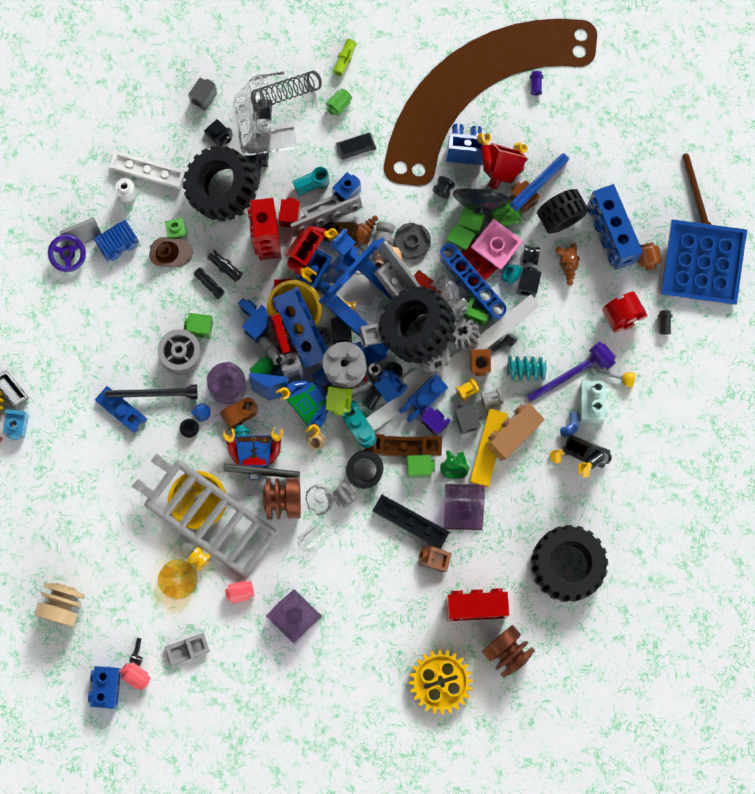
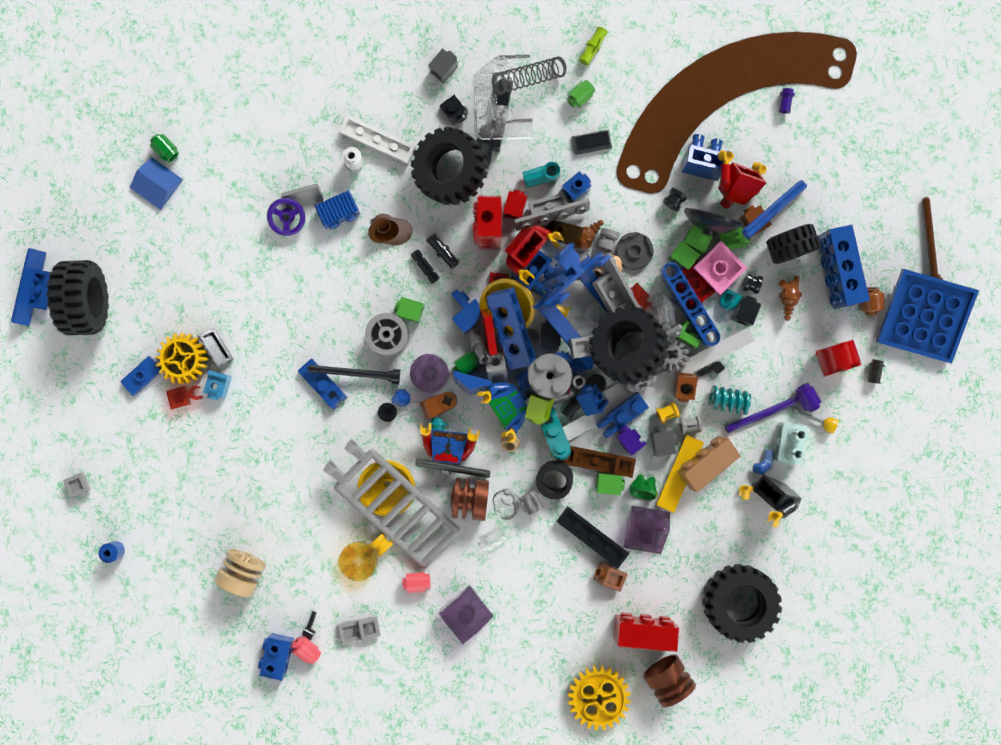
camera: 10 degrees right, 10 degrees up
bright green bracket [165,218,188,239] -> none

